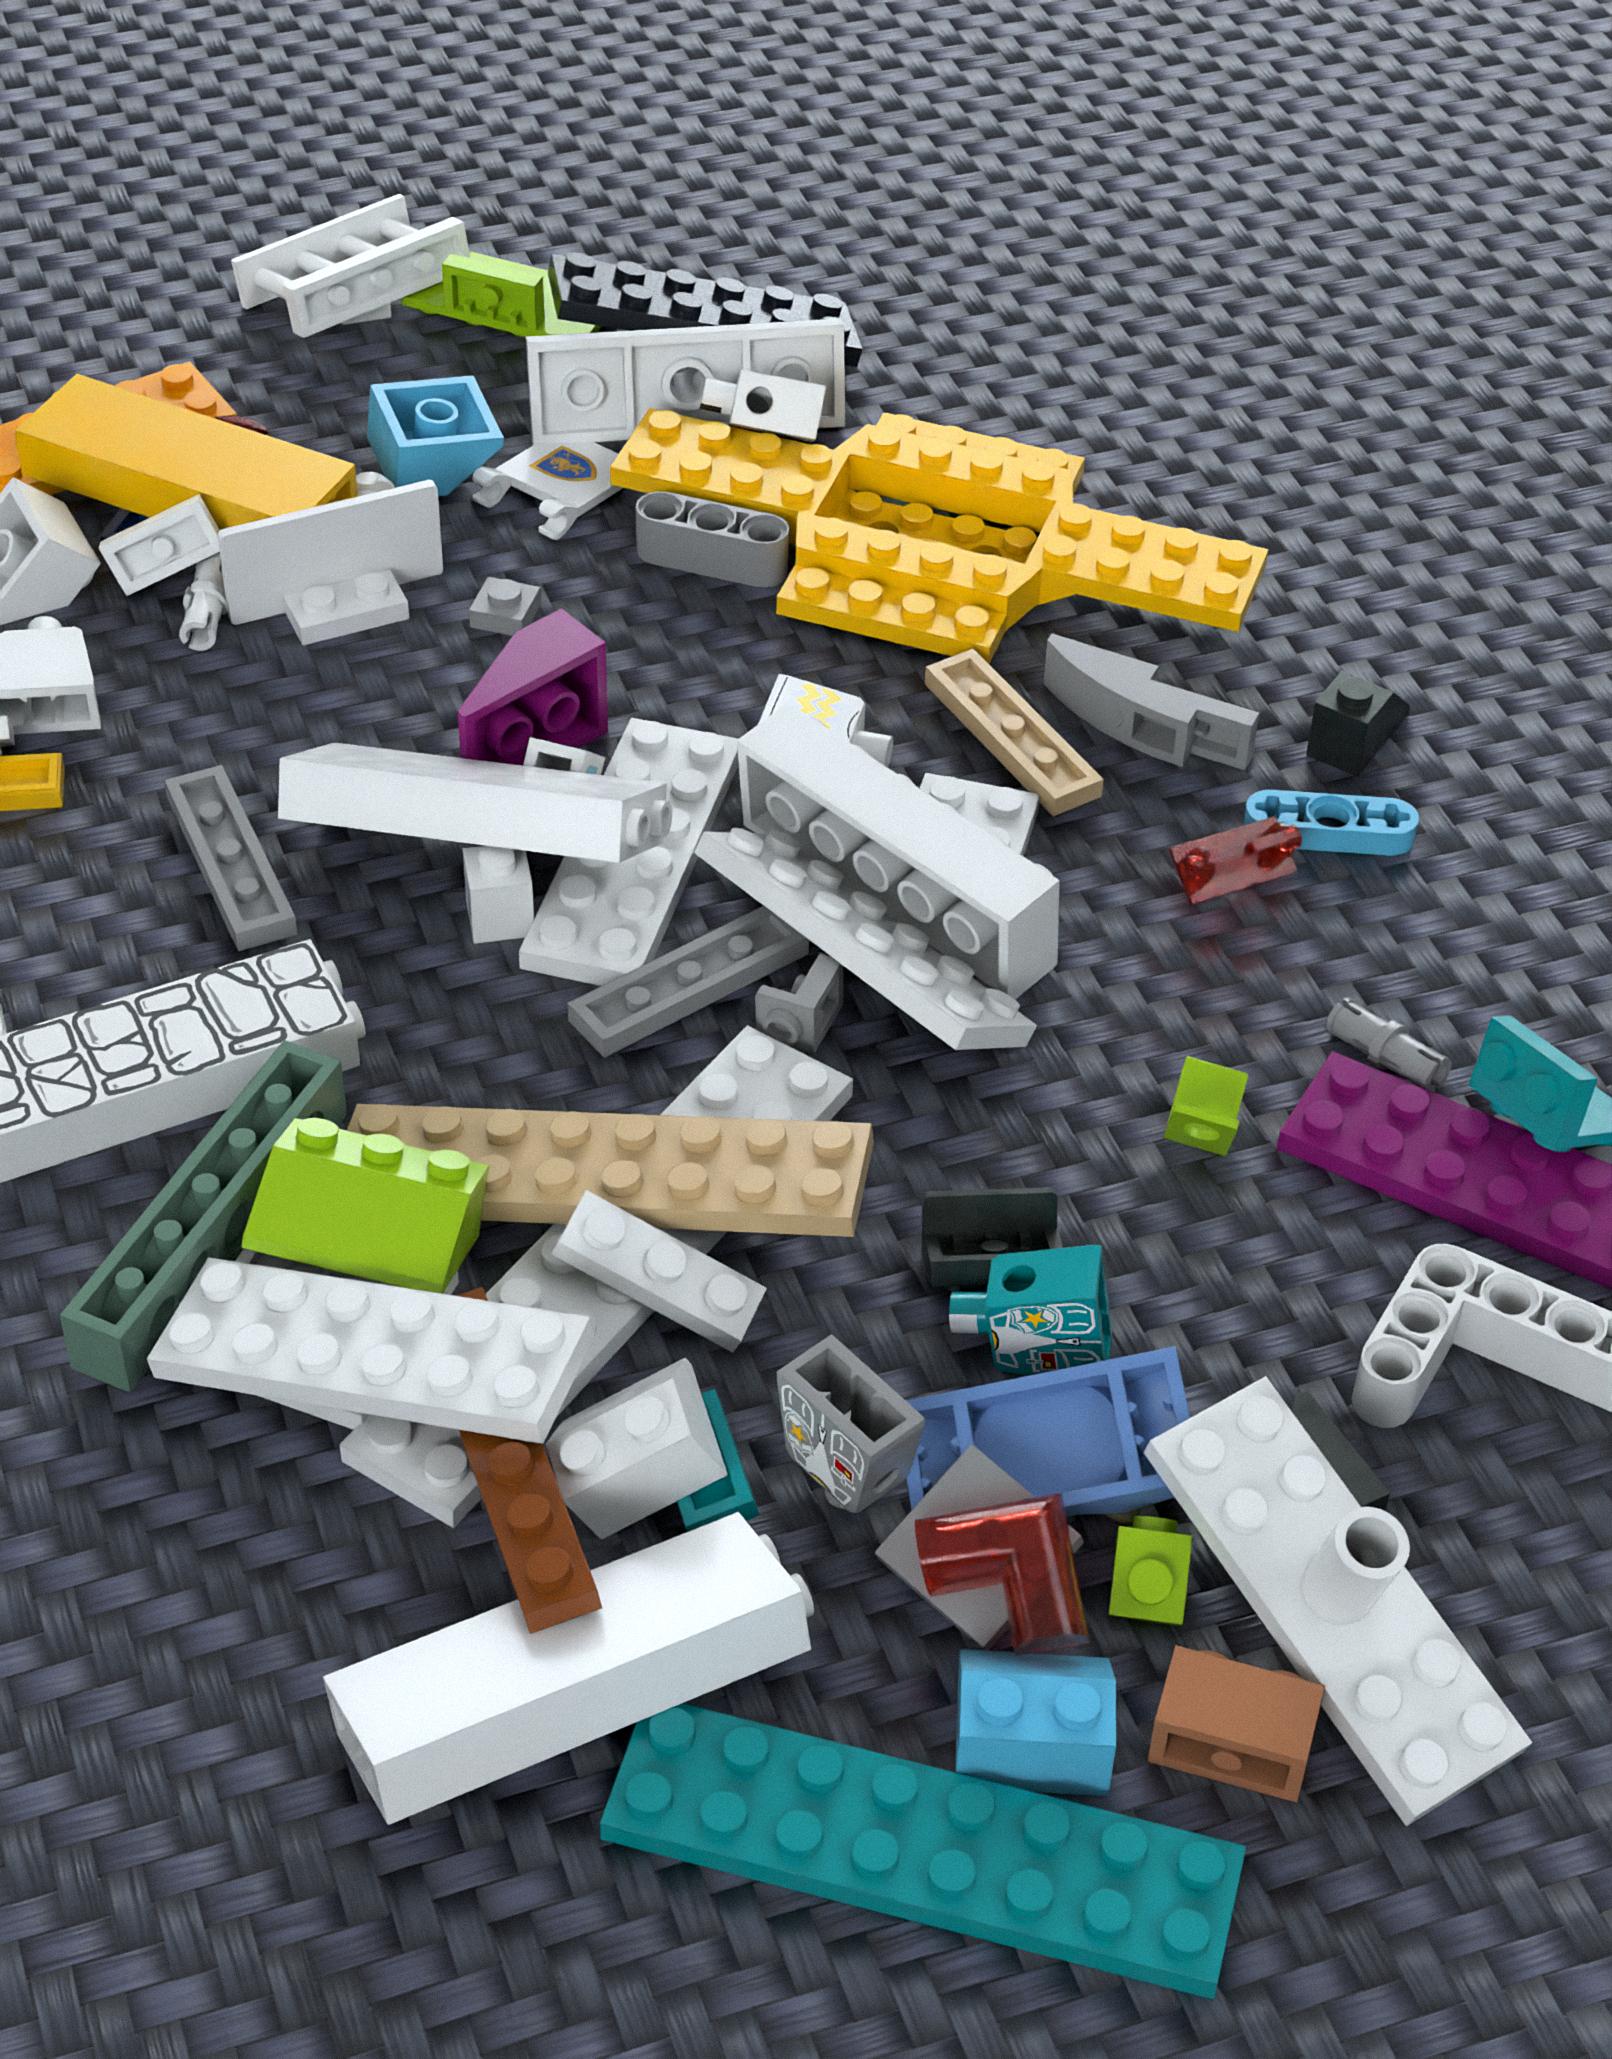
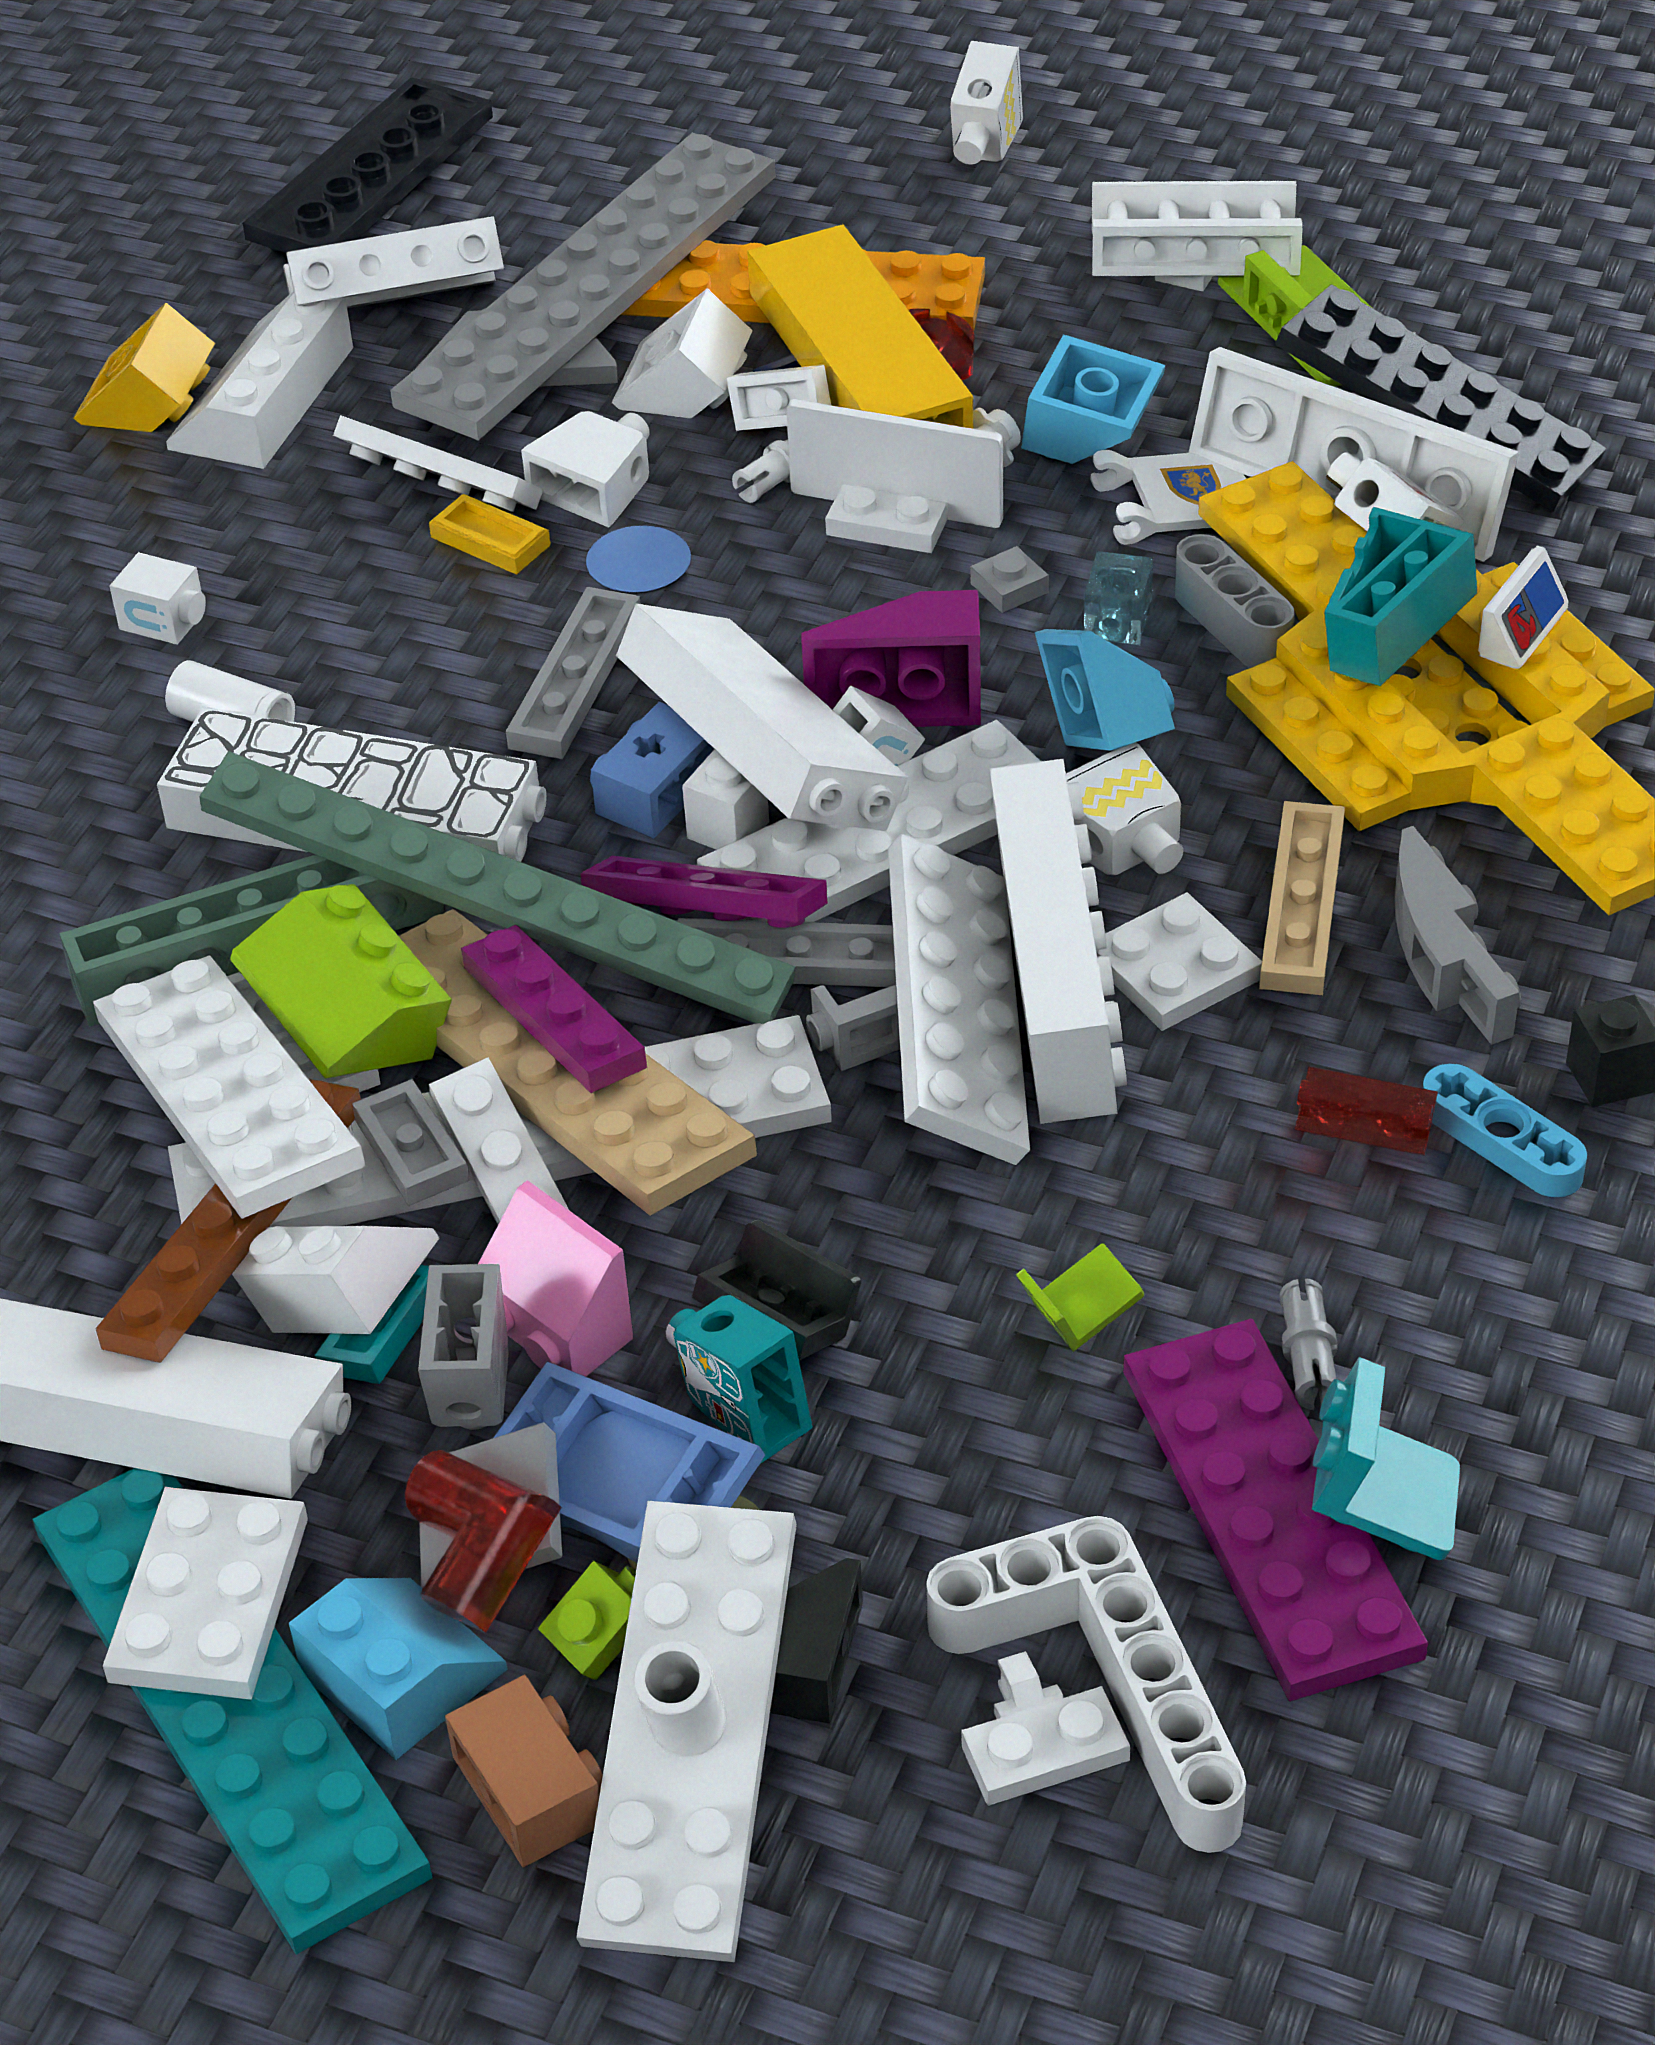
camera: 45 degrees right, 0 degrees up
none -> white plate [103,1487,308,1700]
none -> sand green plate [199,751,795,1024]
none -> light grey plate [352,1079,470,1206]
none -> magenta plate [461,925,647,1093]
none -> bright pink slope [478,1180,633,1377]
none -> magenta plate [580,856,828,928]
none -> medium blue sticker [586,526,691,593]
none -> medium blue brick [590,702,715,839]
none -> white torso [950,41,1023,164]
none -> white hinge [961,1651,1130,1806]
none -> medium azure slope [1035,629,1175,751]
none -> clear light blue brick [1084,551,1153,645]
none -> teal wedge [1324,507,1477,686]
none -> slope [1478,545,1568,669]

